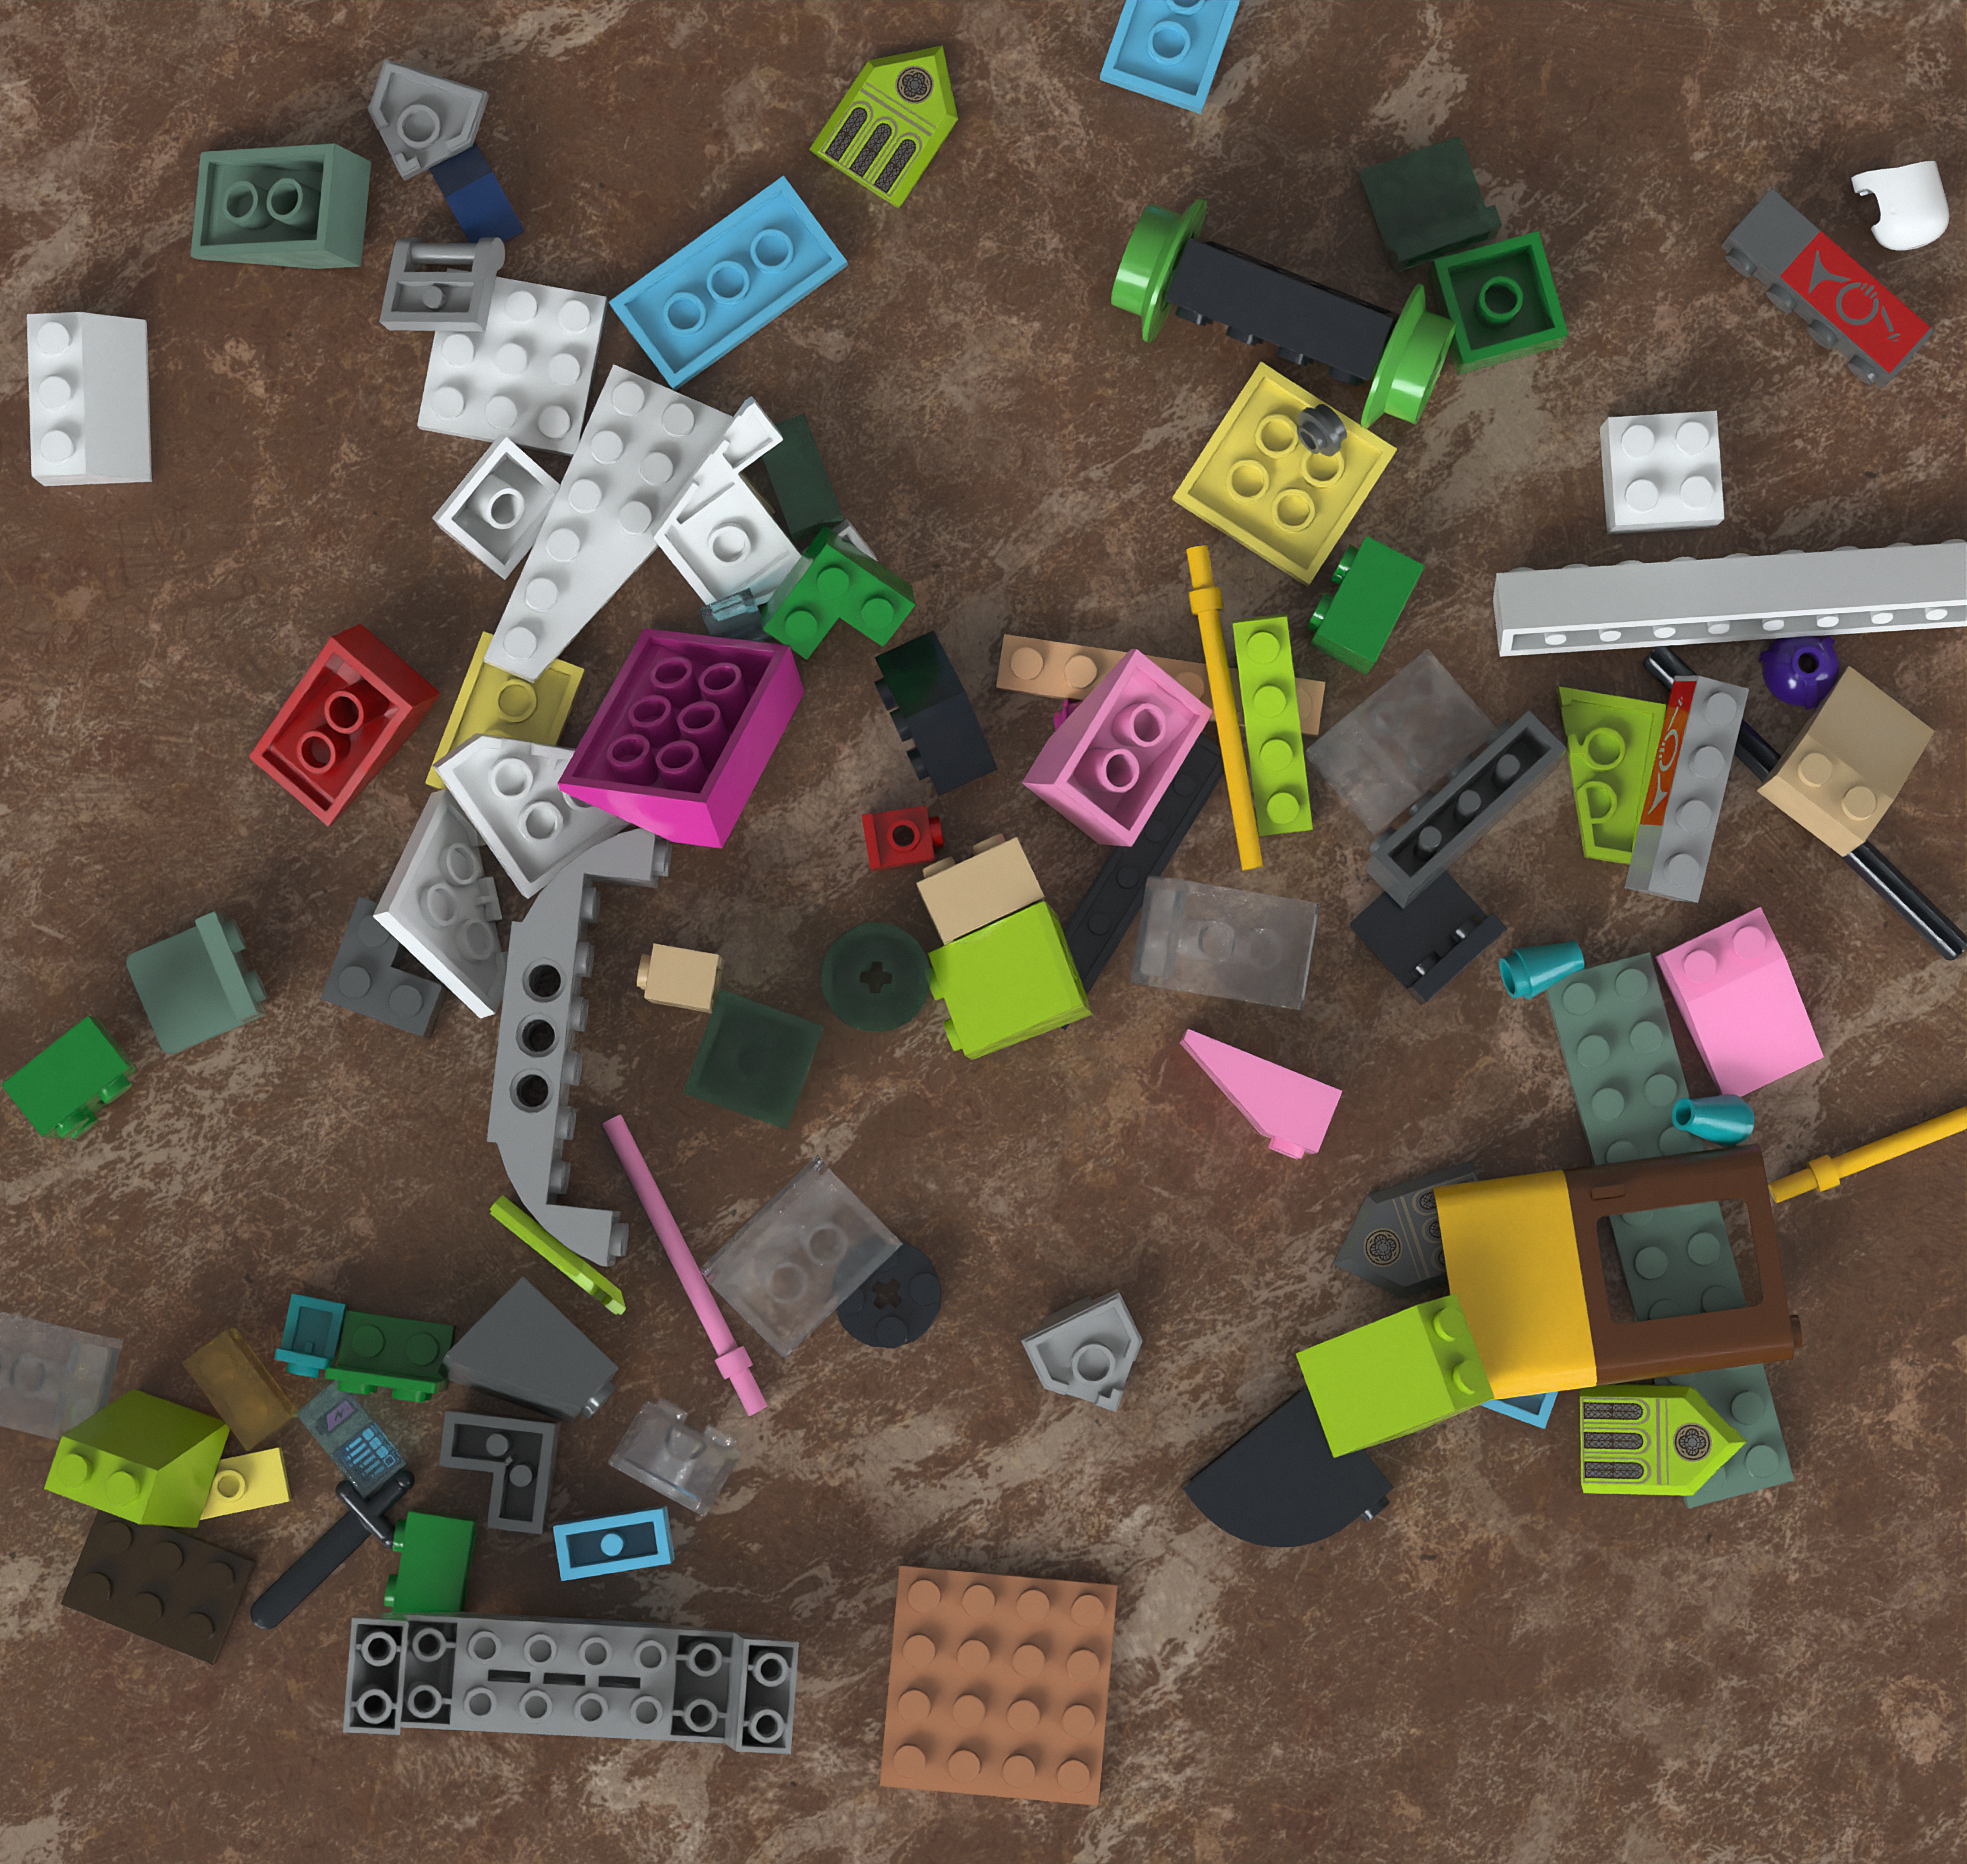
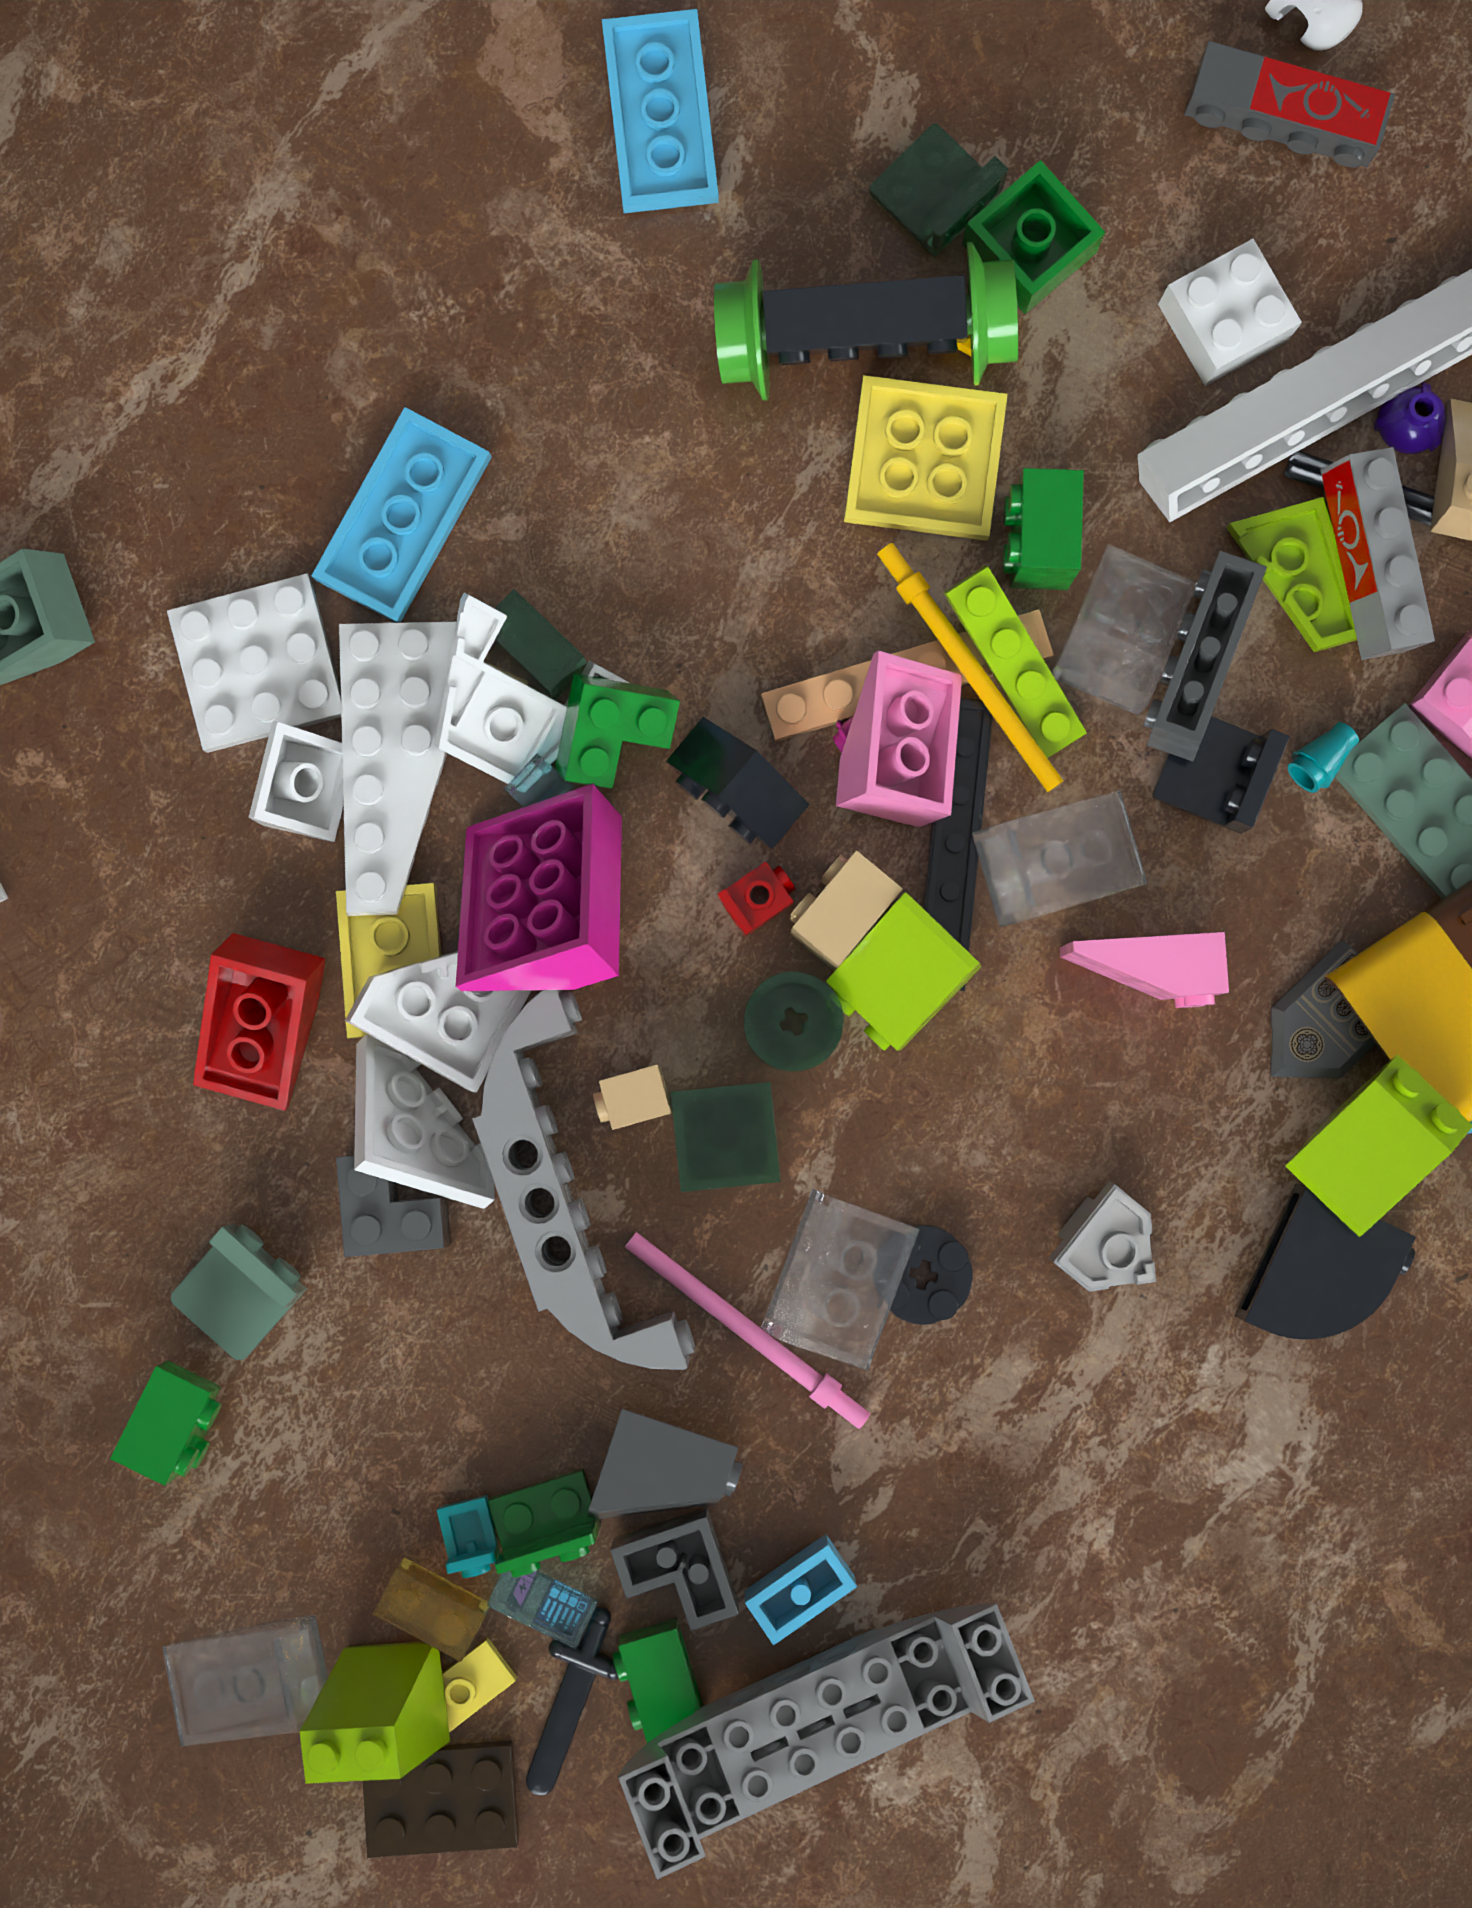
camera: 25 degrees left, 0 degrees up
light grey plate [368,59,489,181] -> none
light grey plate [379,237,505,331] -> none
dark blue slope [429,141,525,244] -> none
lime tile [490,1195,626,1315] -> none
clear slope [607,1397,743,1517] -> none
lime tile [809,45,958,209] -> none
nougat plate [880,1564,1118,1806] -> none
dark grey plate [1297,404,1347,457] -> none

